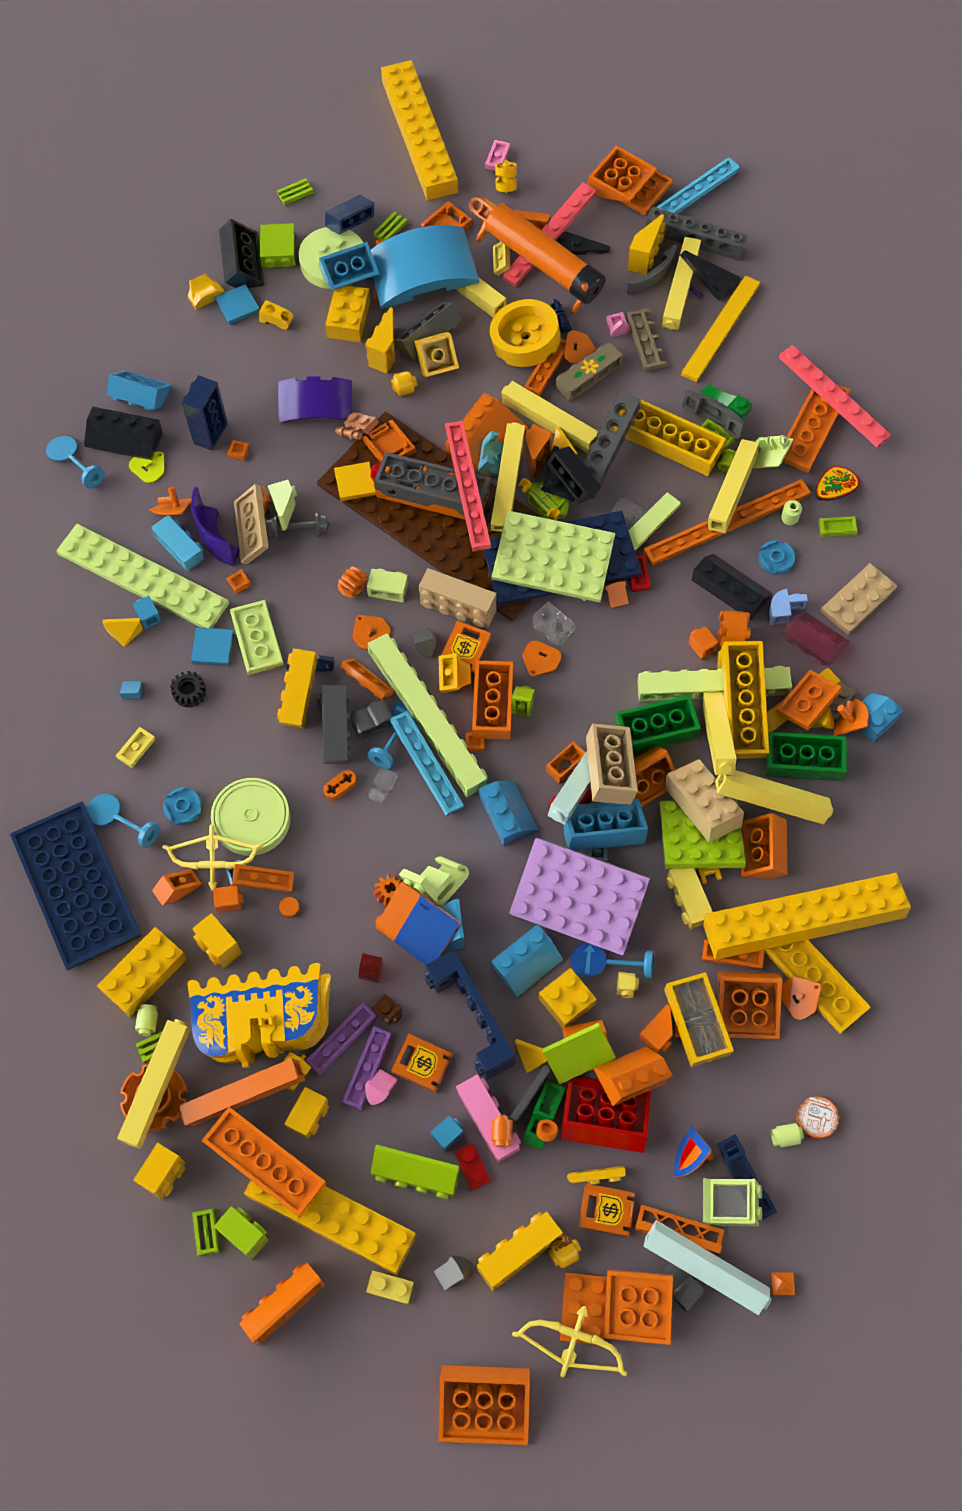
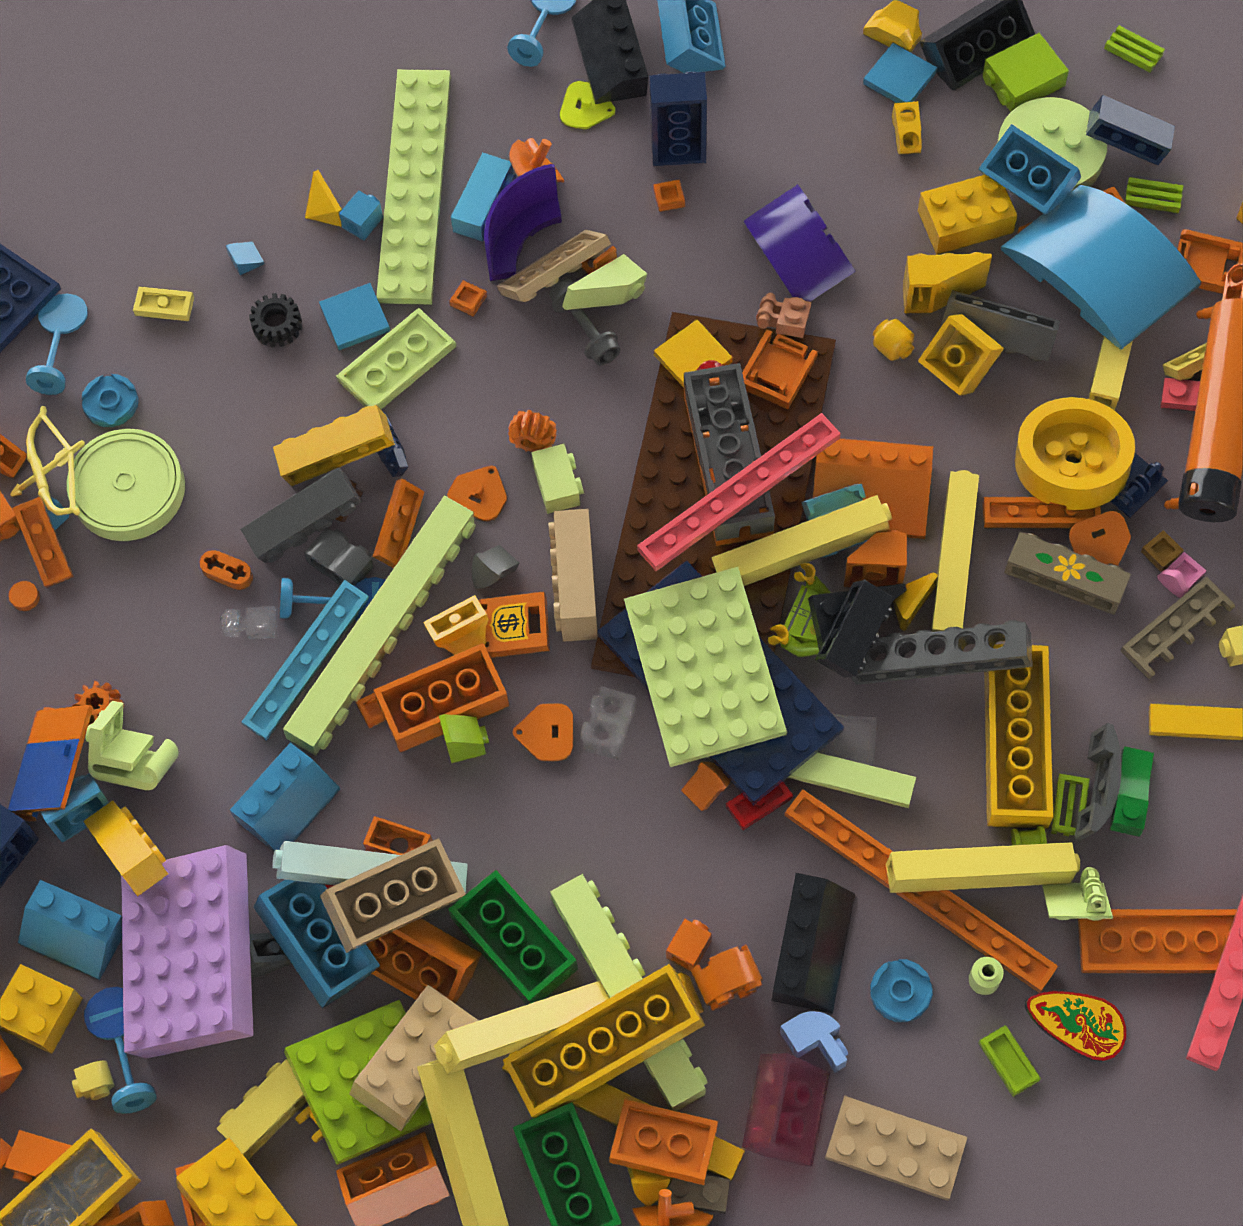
camera: 65 degrees right, 0 degrees up
none -> yellow brick [83,800,168,897]
none -> pearl gold plate [1141,530,1184,572]

